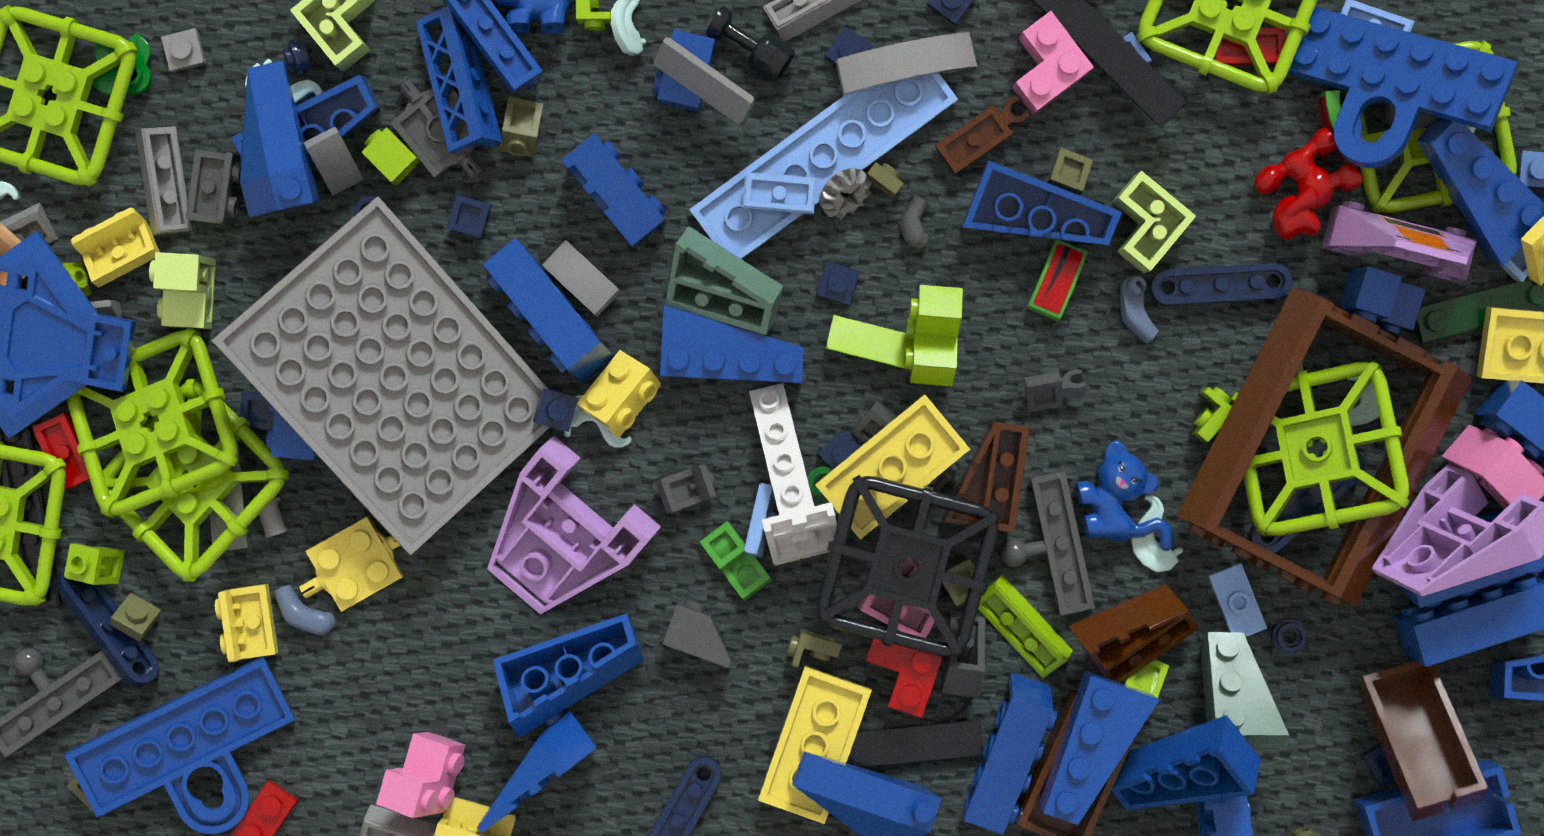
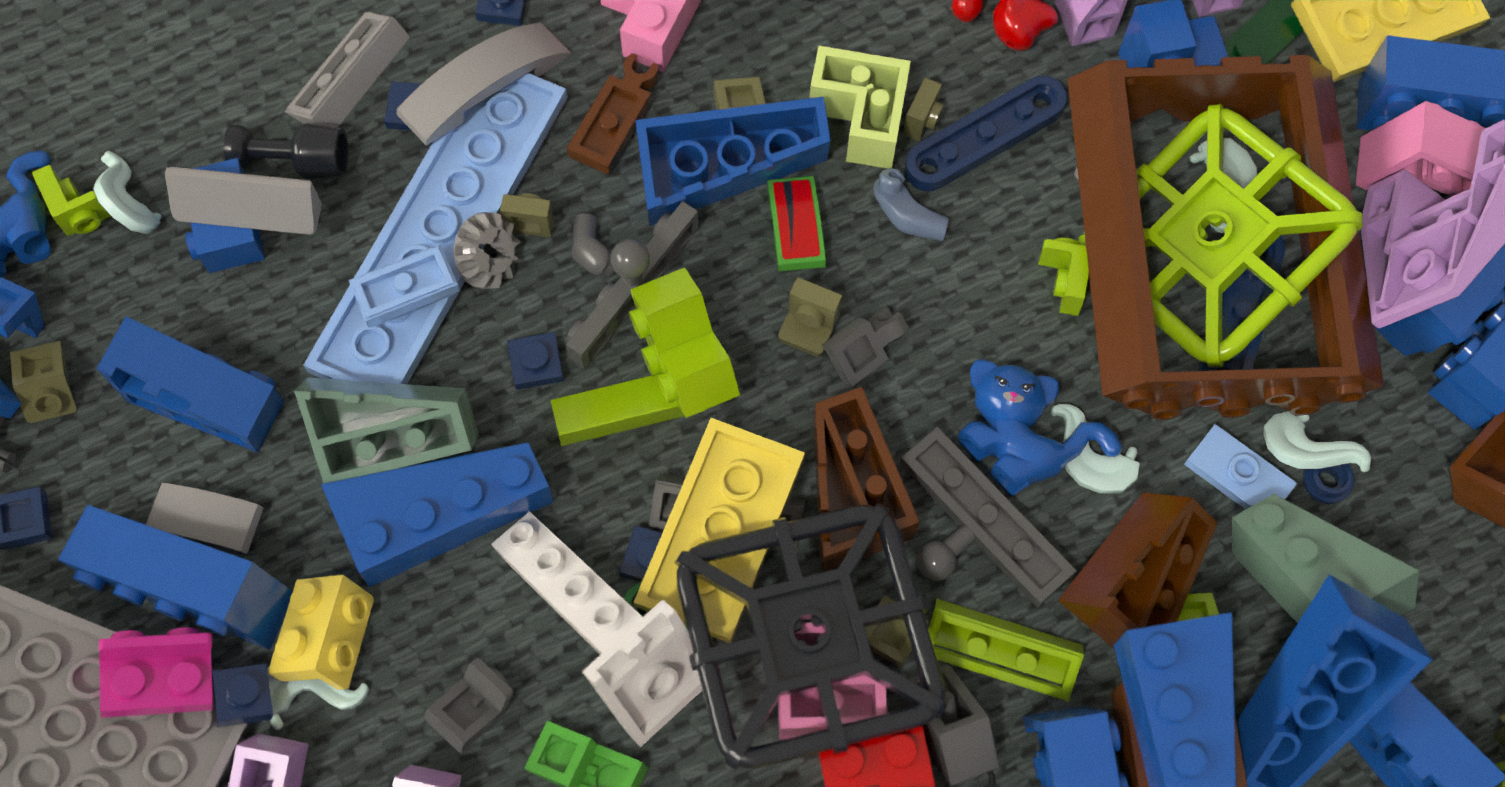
camera: 30 degrees left, 20 degrees down
light blue plate [744,483,777,558] -> none
none -> dark pink bracket [99,628,213,718]
none -> dark grey plate [566,201,699,371]
none -> olive bracket [778,277,842,357]
none -> olive plate [903,78,945,142]
none -> light aqua piece [1263,411,1371,472]

